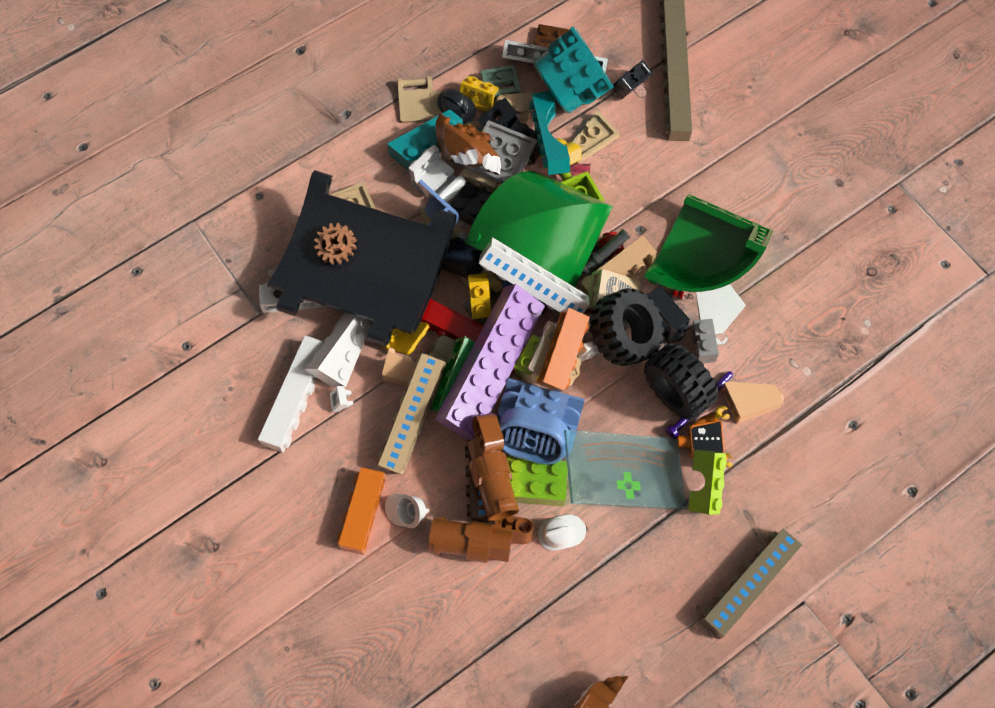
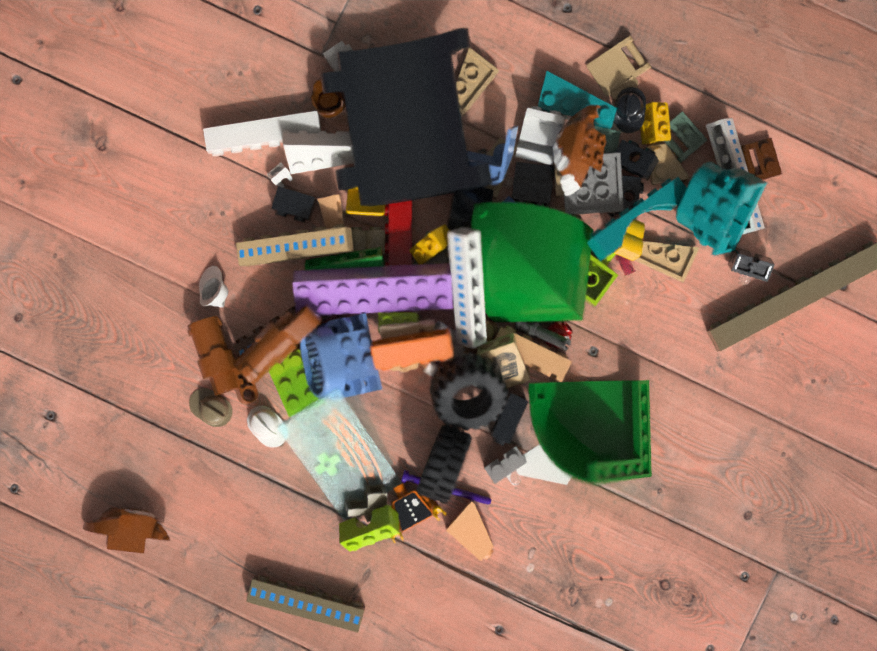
camera: 65 degrees right, 20 degrees up
nougat gear [314,223,357,265] -> none
orange brick [336,467,386,555] -> none
none -> dark tan piece [189,388,232,427]
none -> black brick [272,186,317,223]
none -> reddish brown piece [311,77,345,118]
none -> dark tan brick [345,484,387,522]

